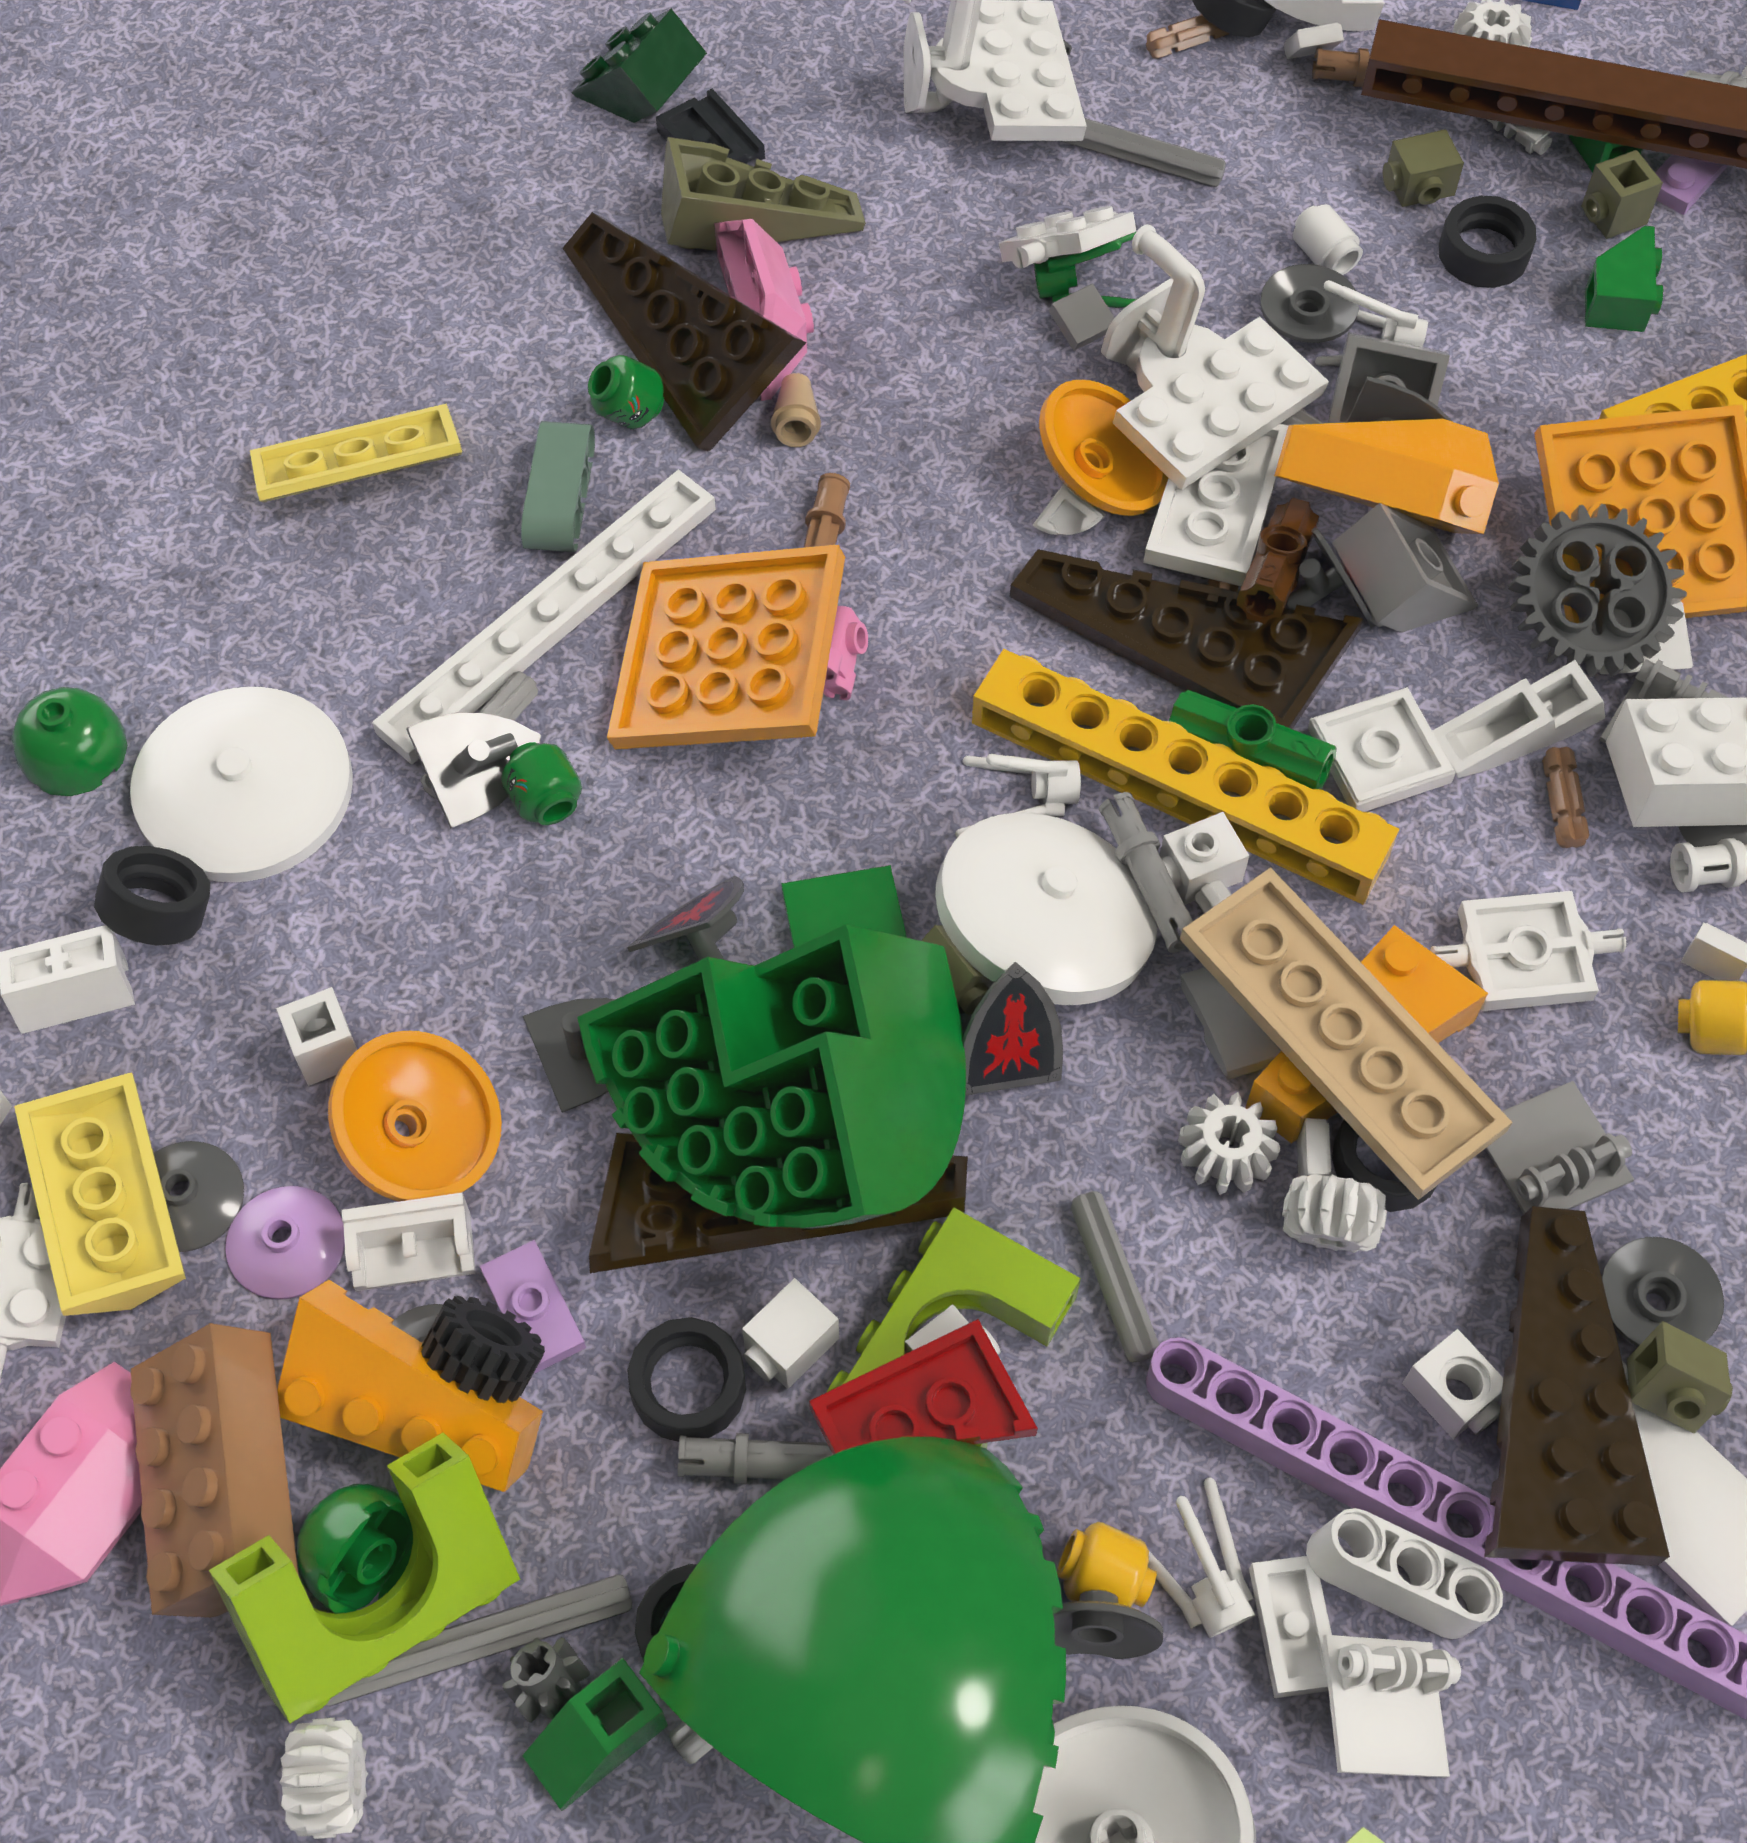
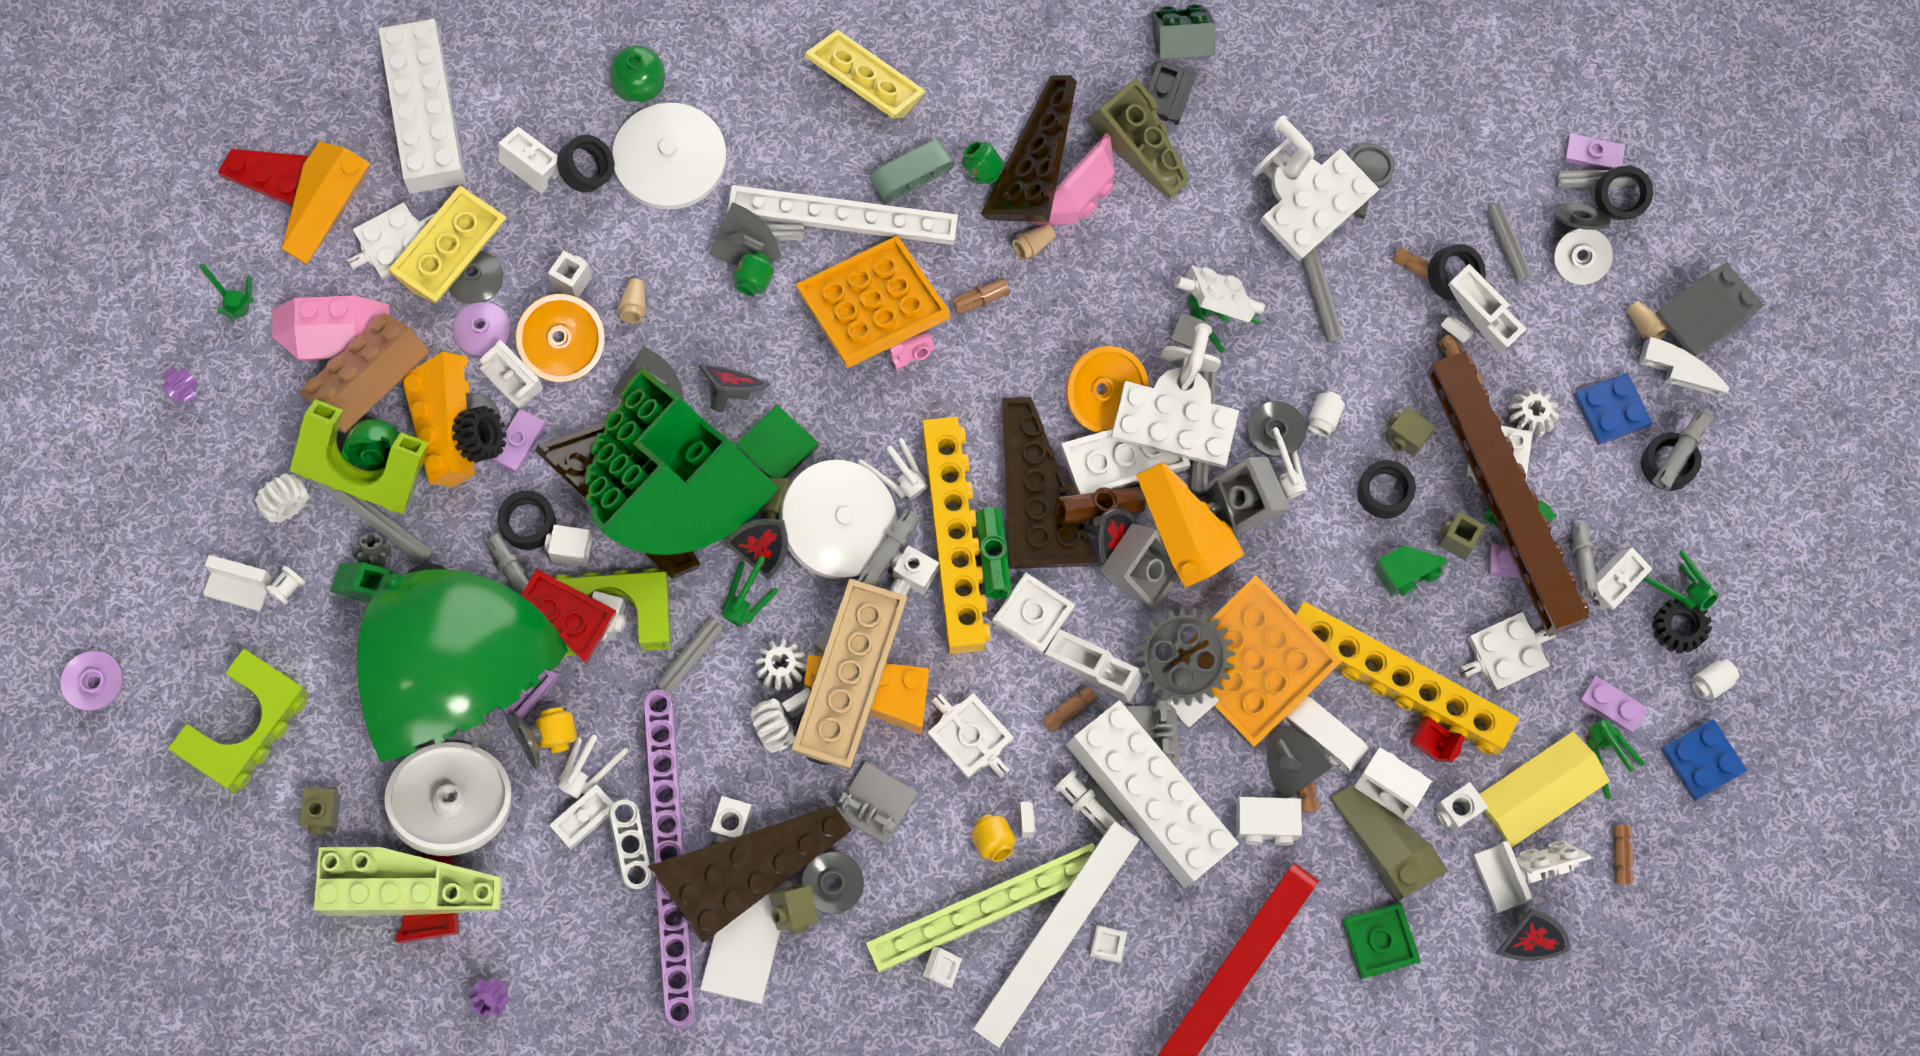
camera: 50 degrees right, 10 degrees up
white tile [1033,484,1106,535] -> none
white hinge [1323,1635,1461,1778] -> none
none -> tan cone [618,278,647,324]
none -> green plant [721,556,778,627]

